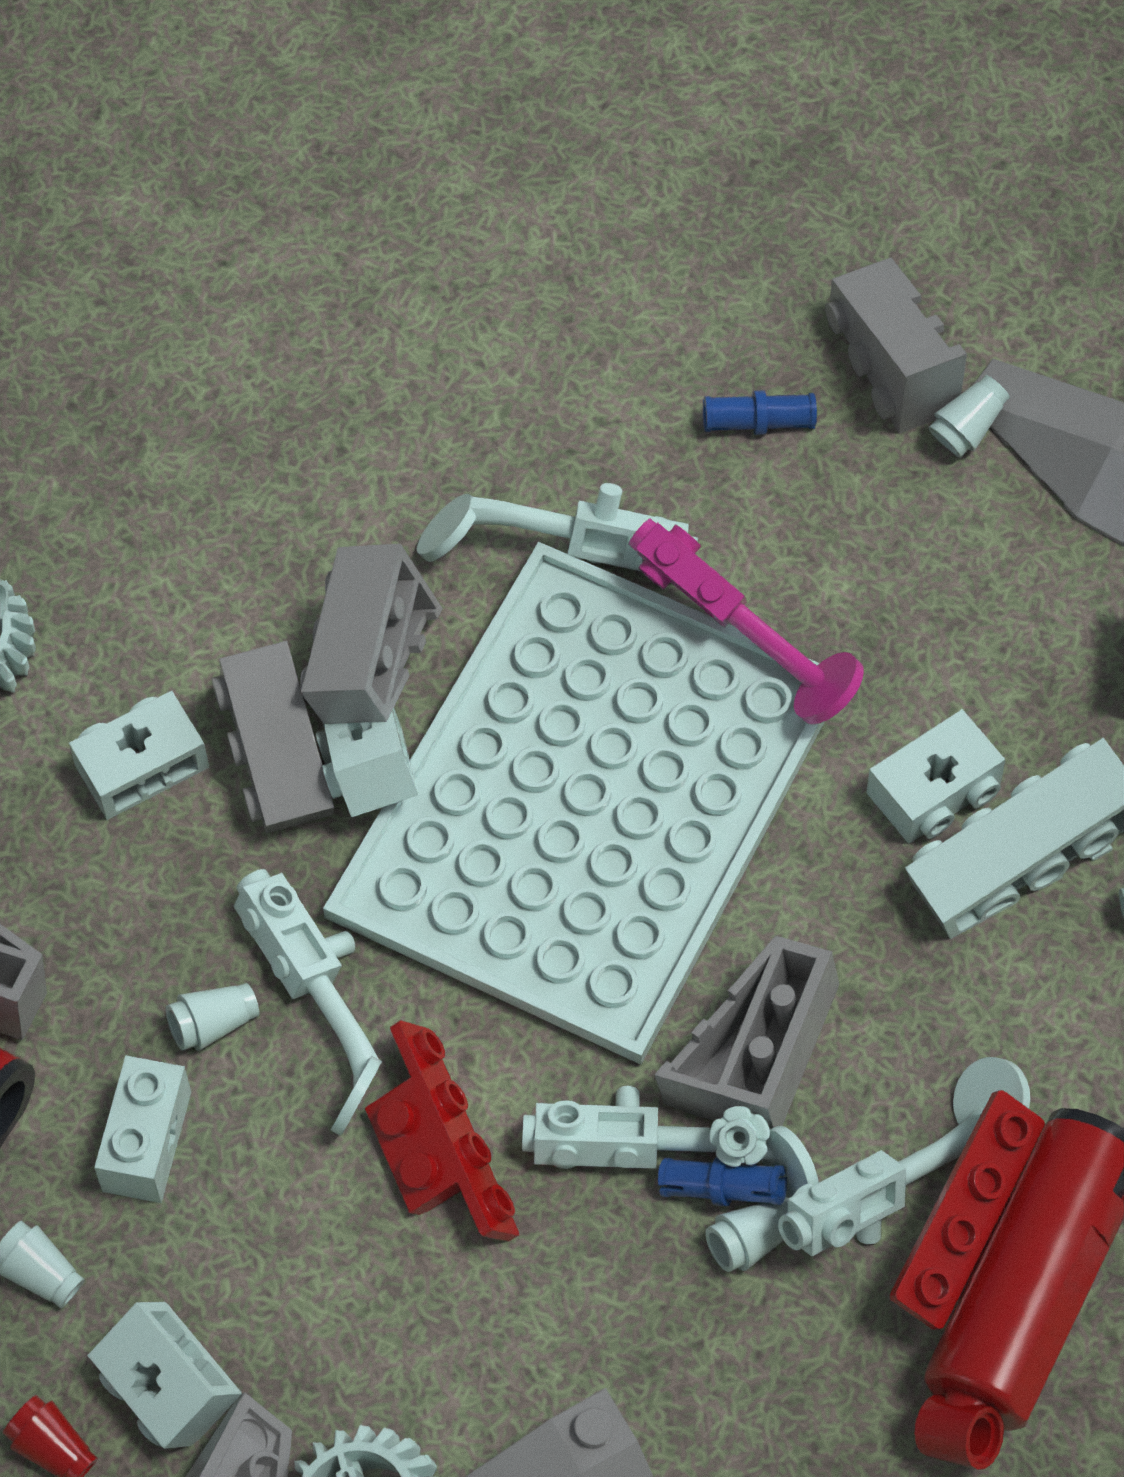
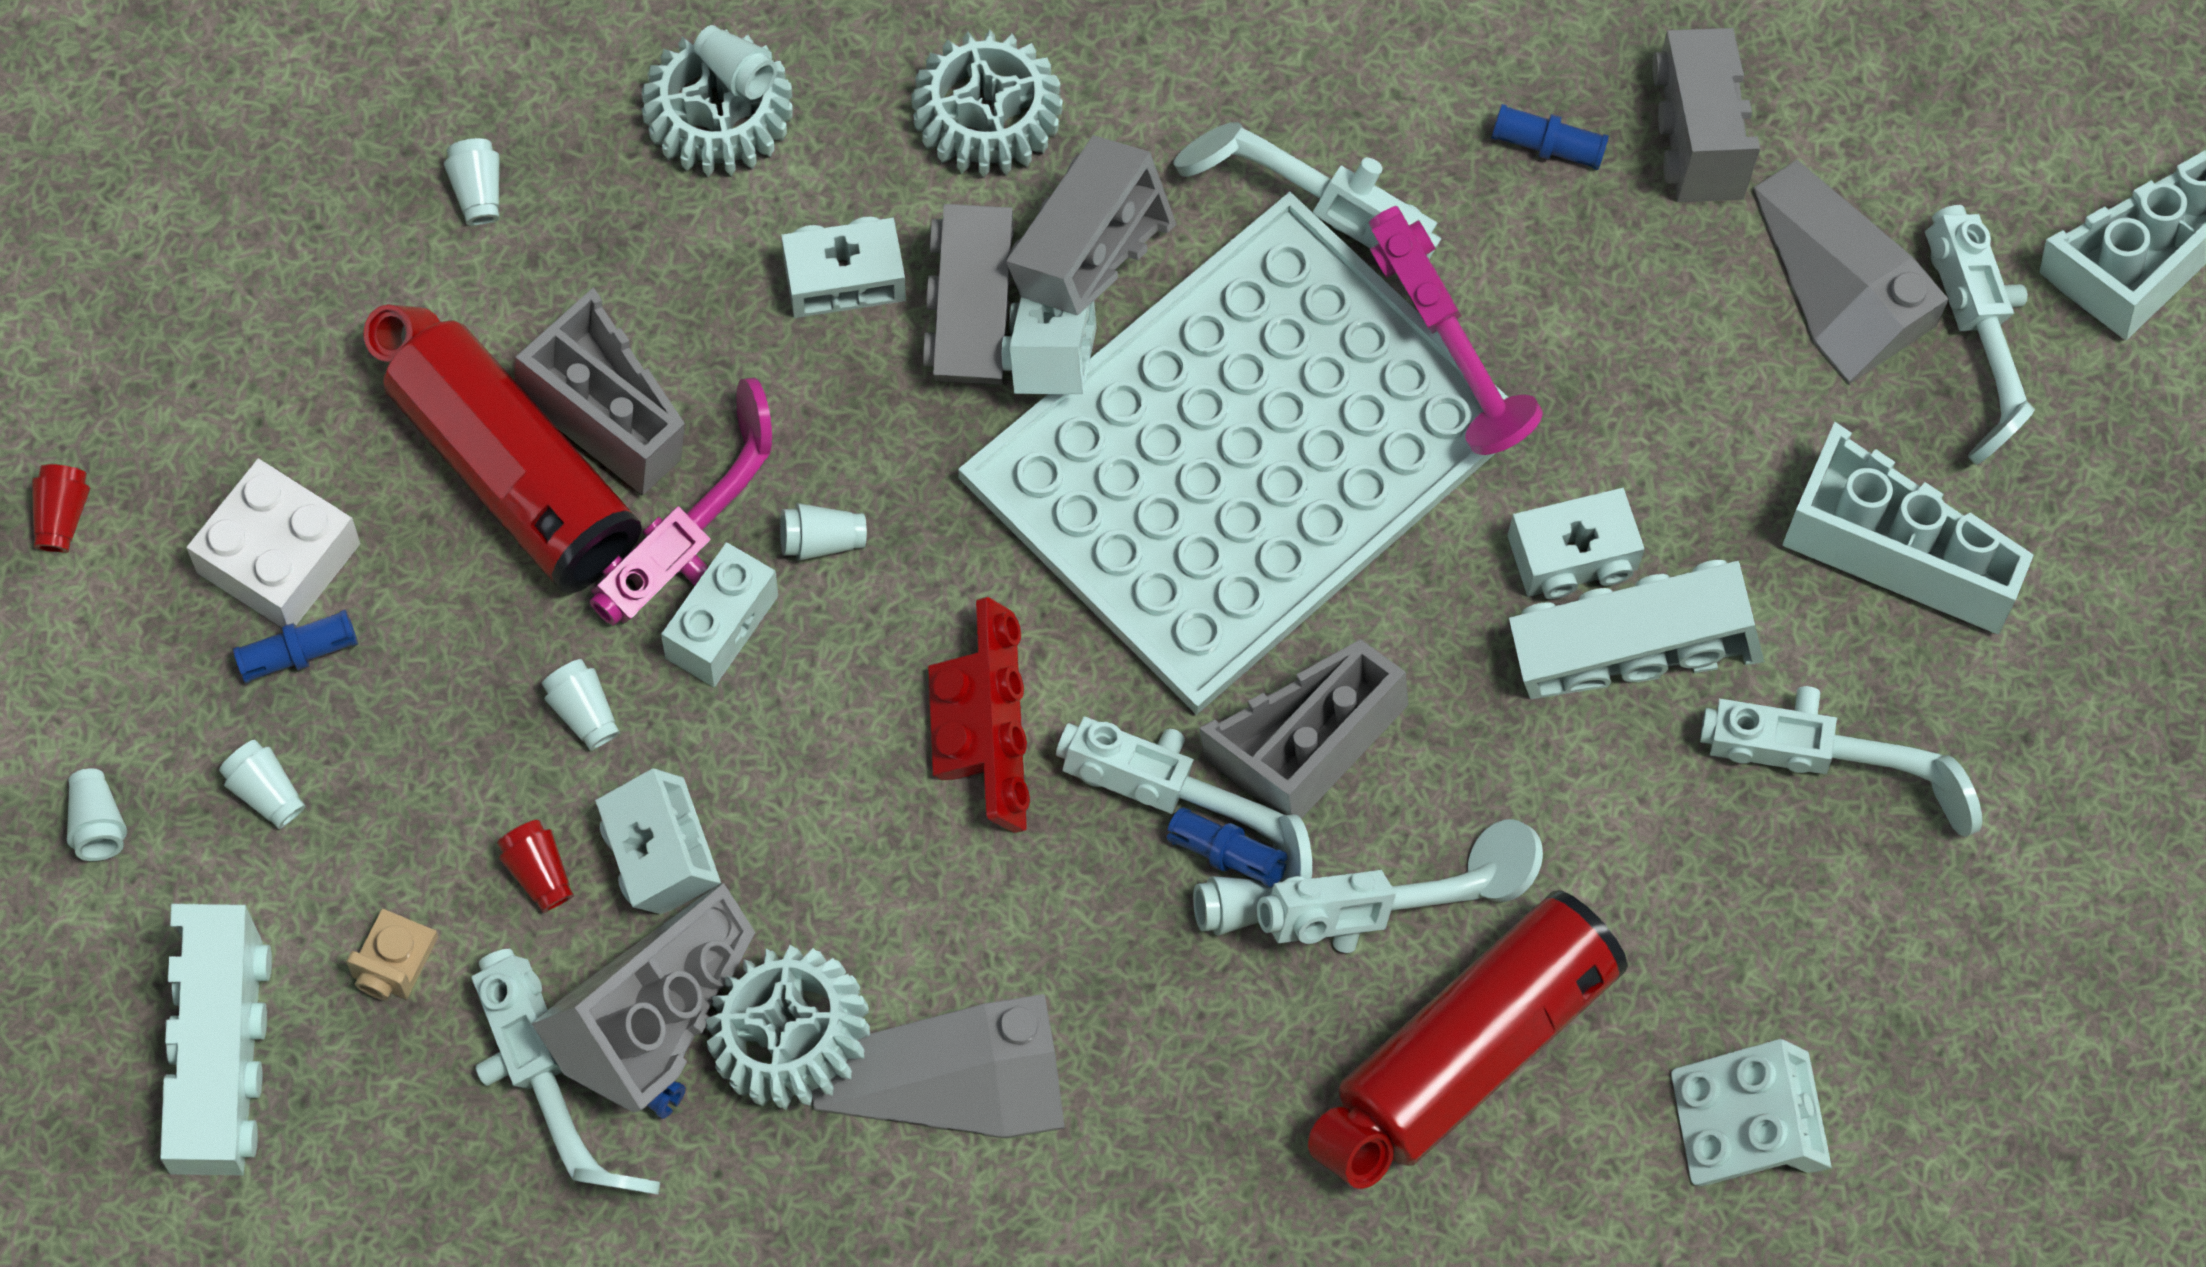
camera: 15 degrees right, 5 degrees up
light aqua piece [234,869,382,1136] -> none
light aqua plate [709,1106,770,1167] -> none
red bracket [890,1090,1045,1330] -> none
light aqua cone [928,375,1010,458] -> none
none -> dark pink piece [590,377,772,626]
none -> light aqua gear [911,29,1062,178]

